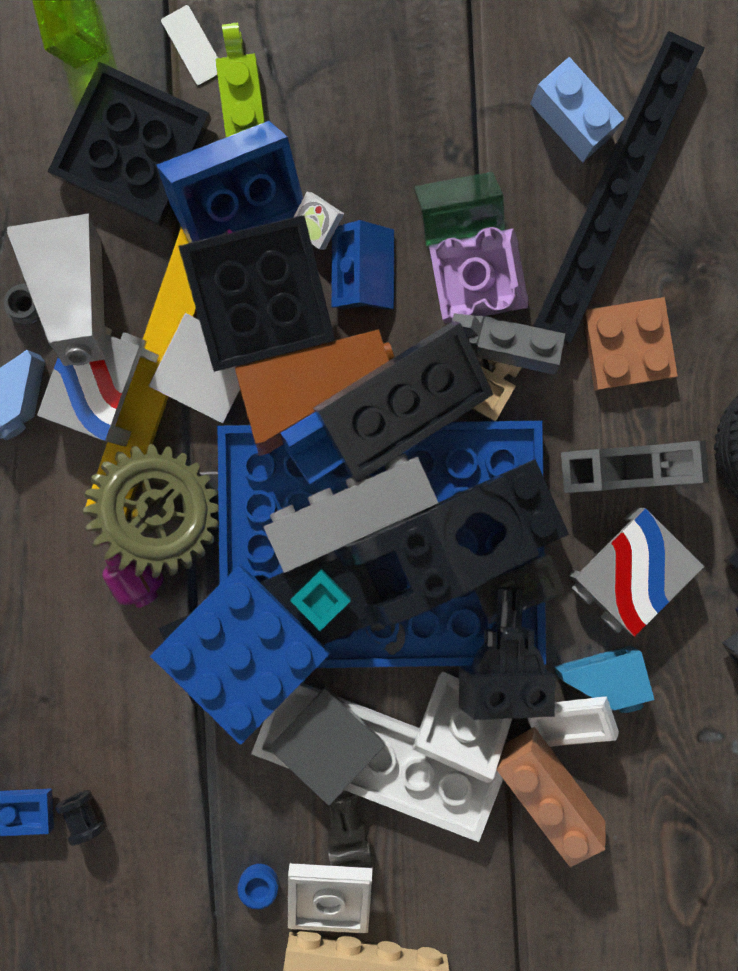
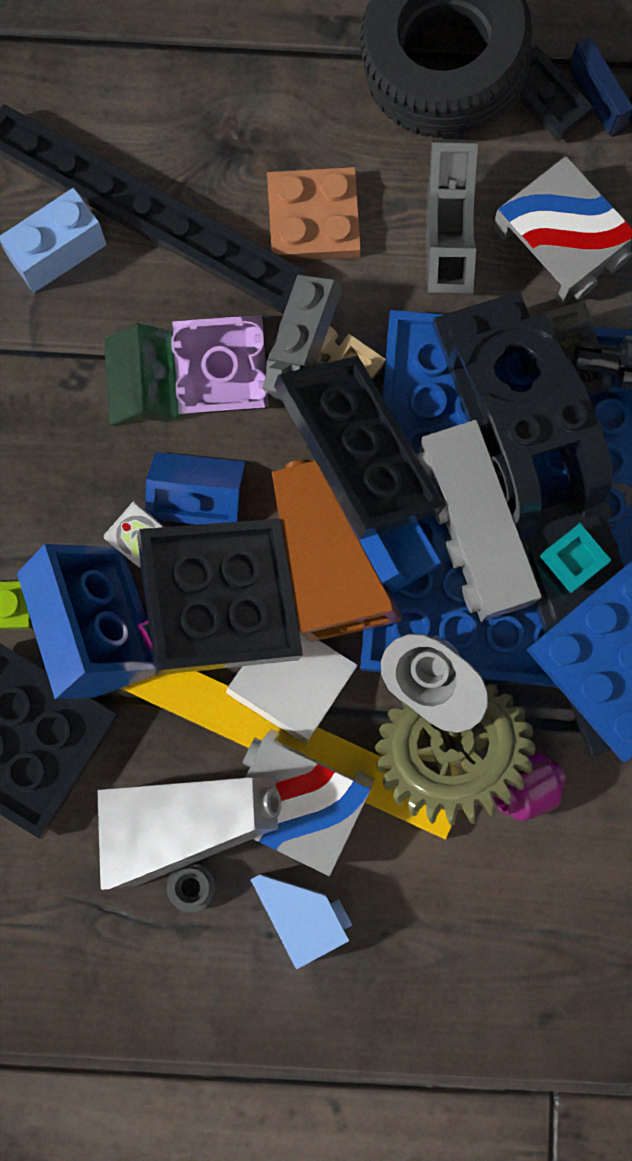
camera: 85 degrees left, 10 degrees down
none -> light grey piece [381,634,488,732]

